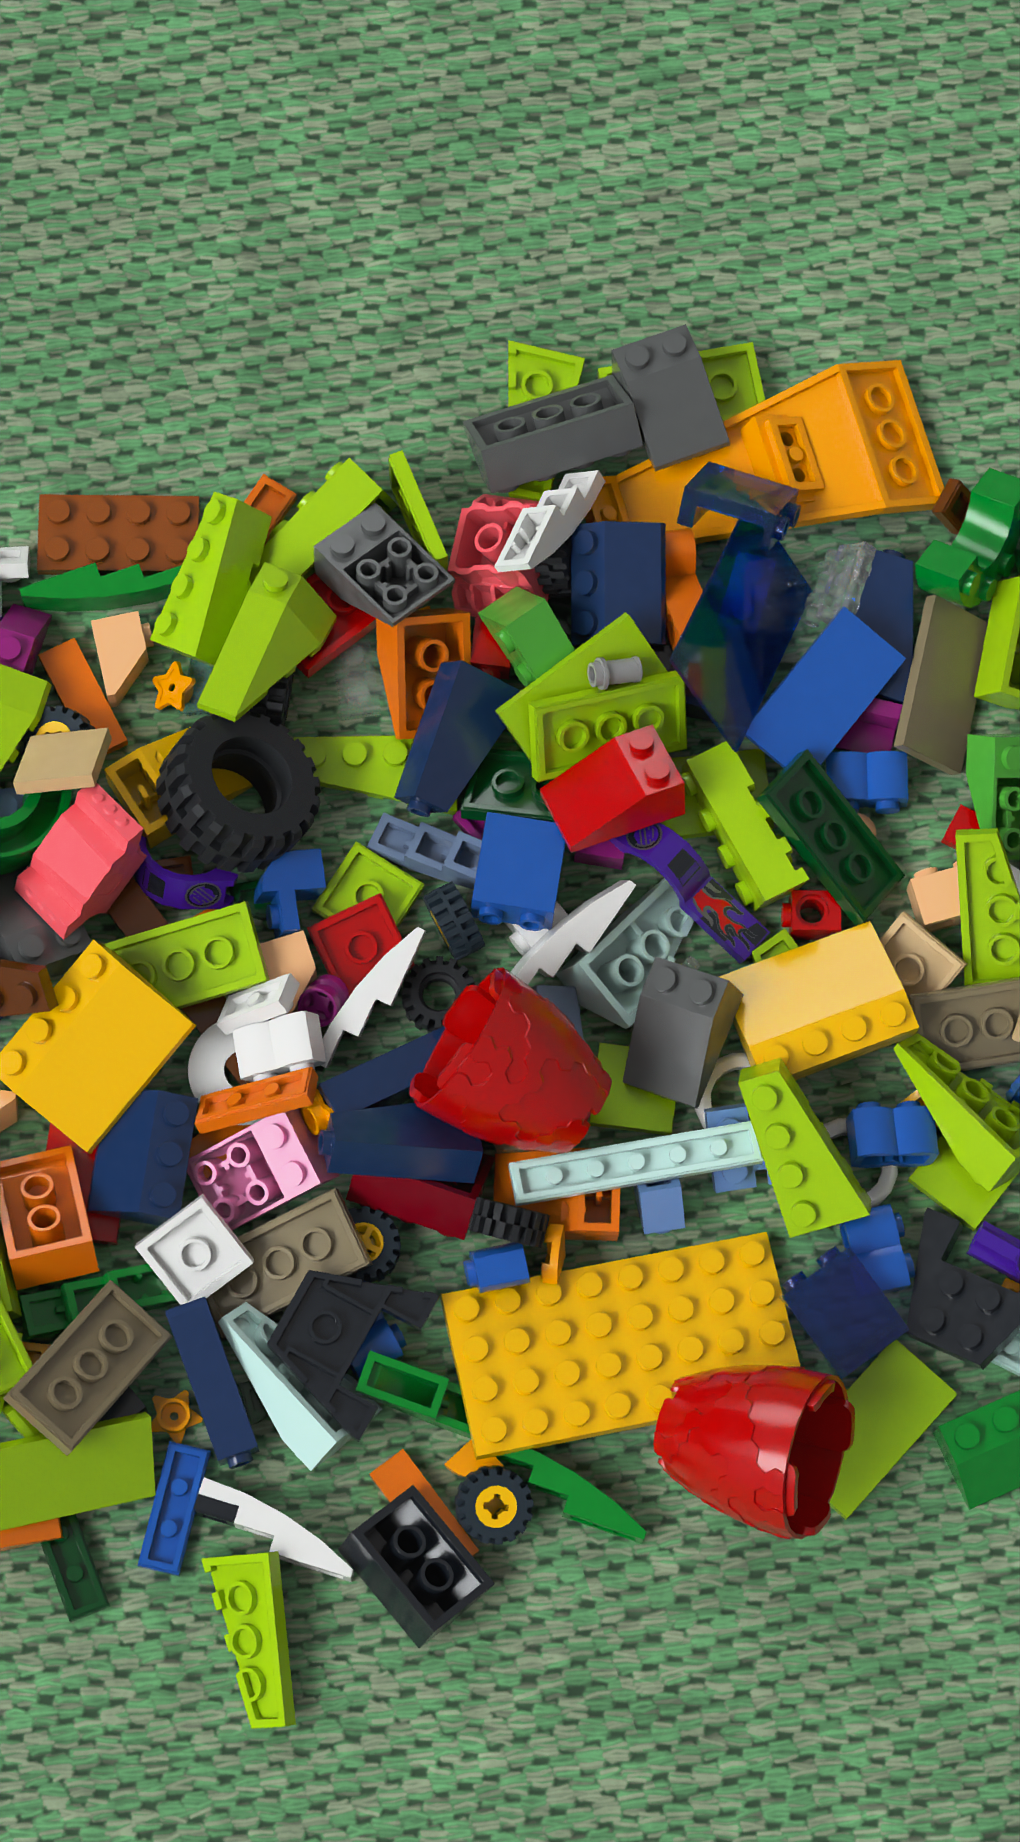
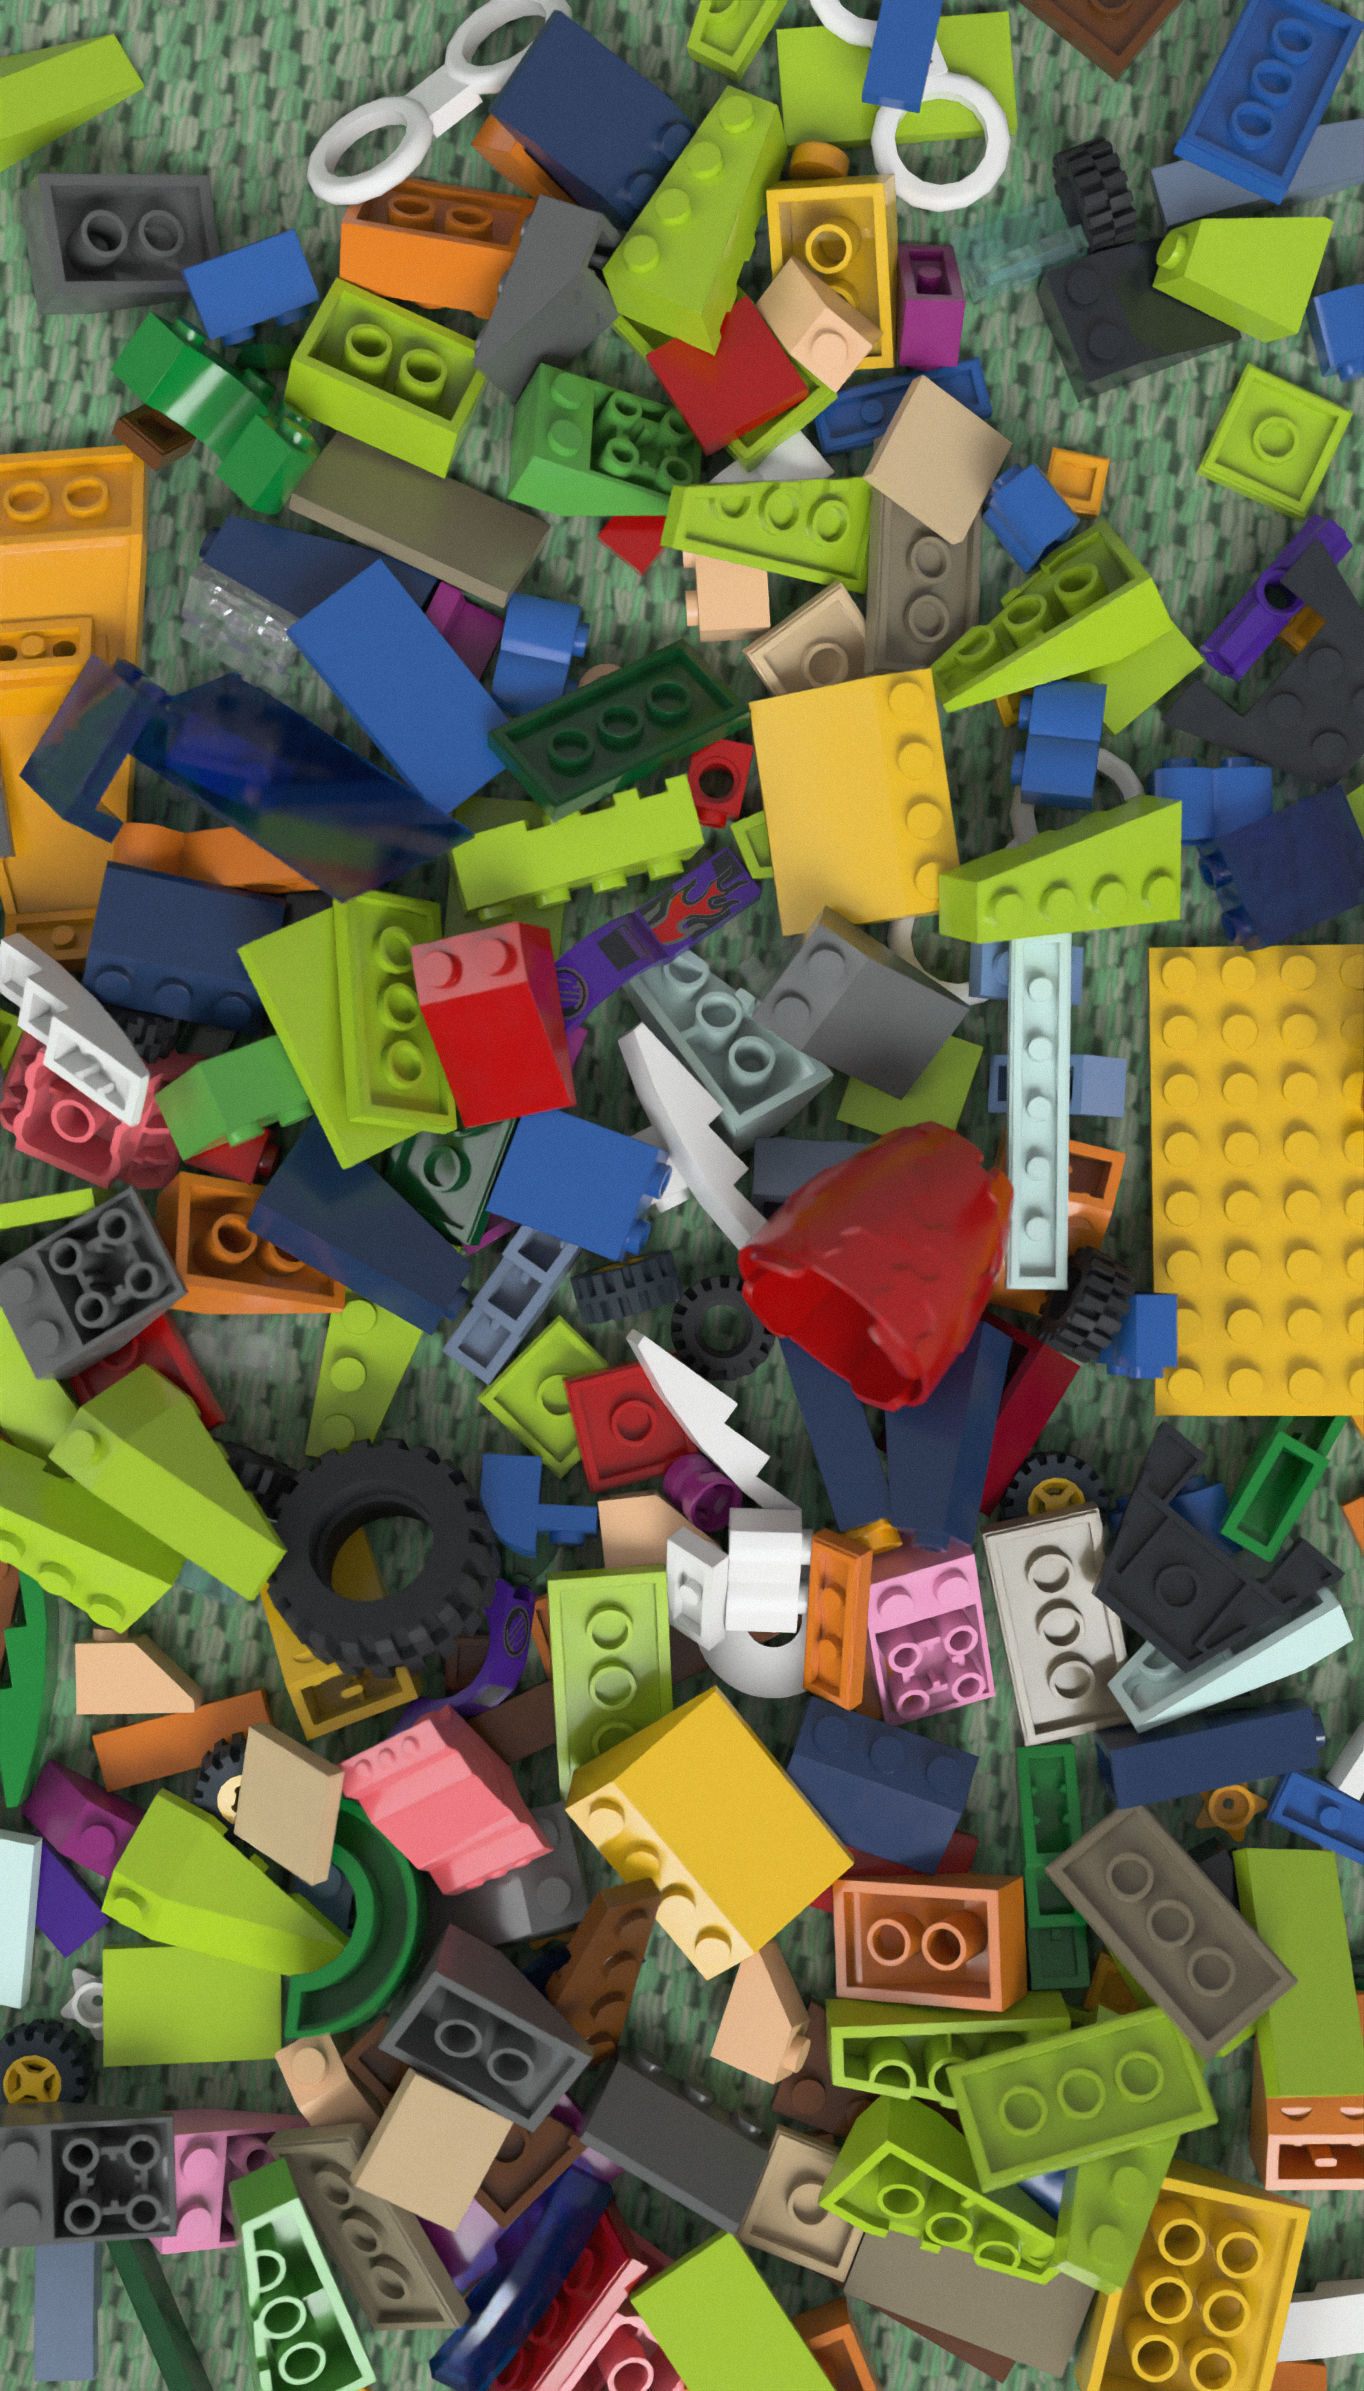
camera: 75 degrees left, 15 degrees up
white plate [135,1194,254,1305] -> none
light orange plate [152,661,196,711] -> none
light orange tile [541,1223,566,1284] -> none
light grey pin [587,656,643,690] -> none

